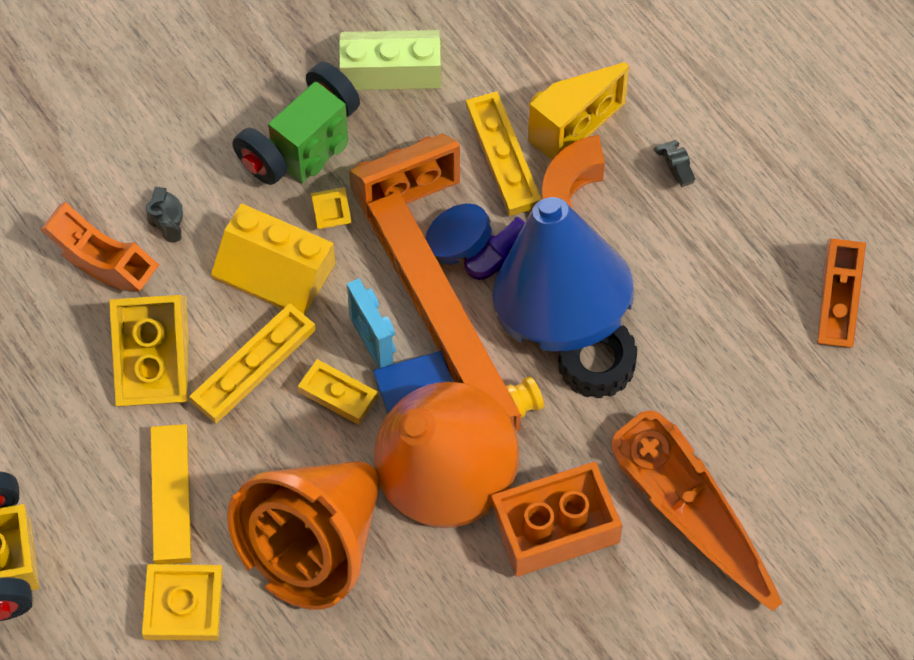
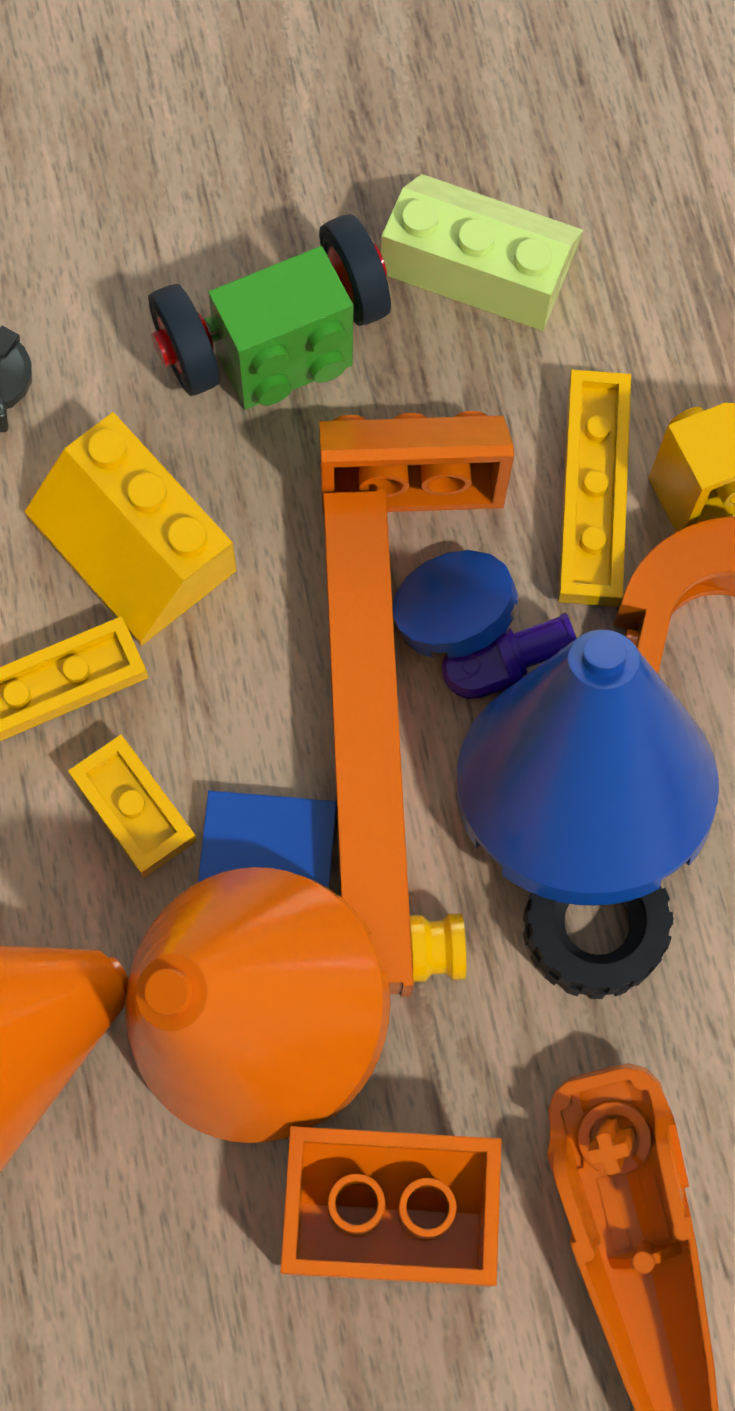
camera: 20 degrees right, 10 degrees up
yellow plate [311,187,351,229] -> none
medium azure plate [347,278,396,369] -> none

